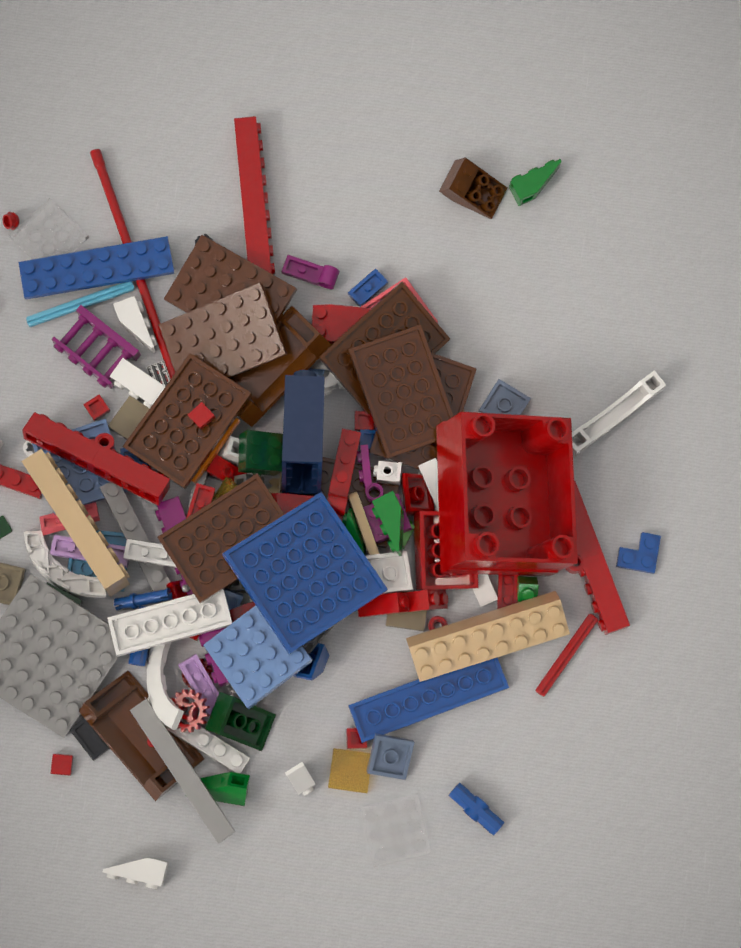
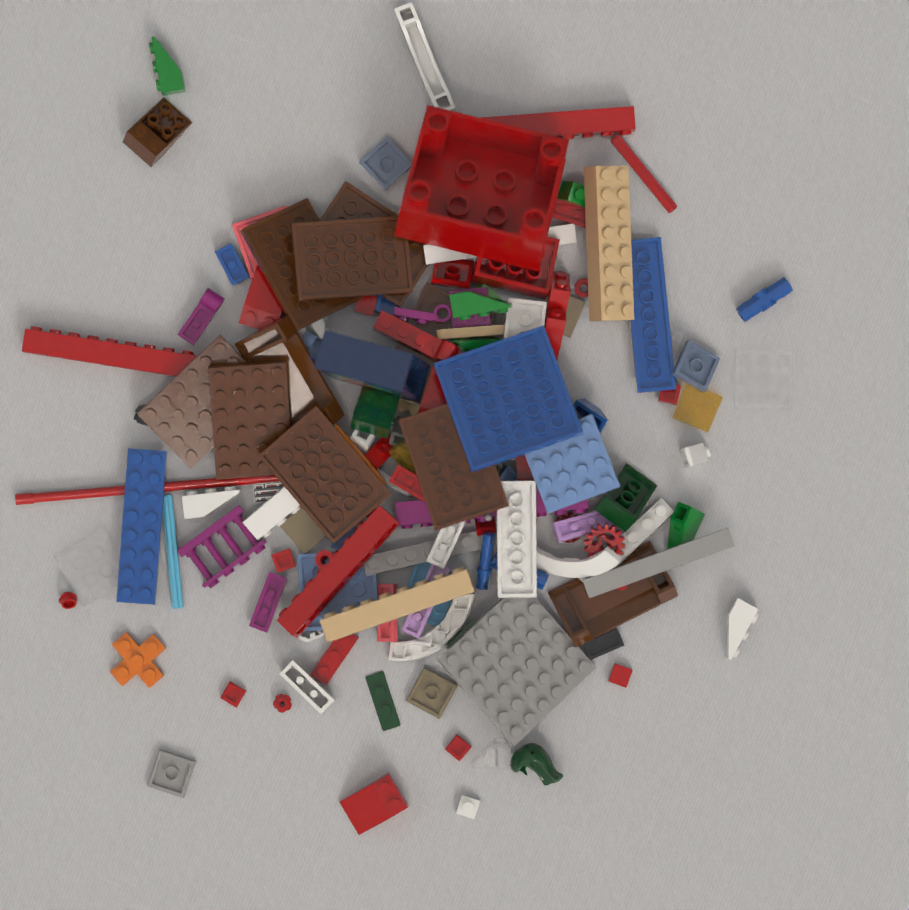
camera: 70 degrees left, 10 degrees up
red tile [188,402,215,430] -> none
white brick [373,461,402,485] -> none
blue plate [616,532,661,574] -> none
none -> magenta plate [249,572,287,633]

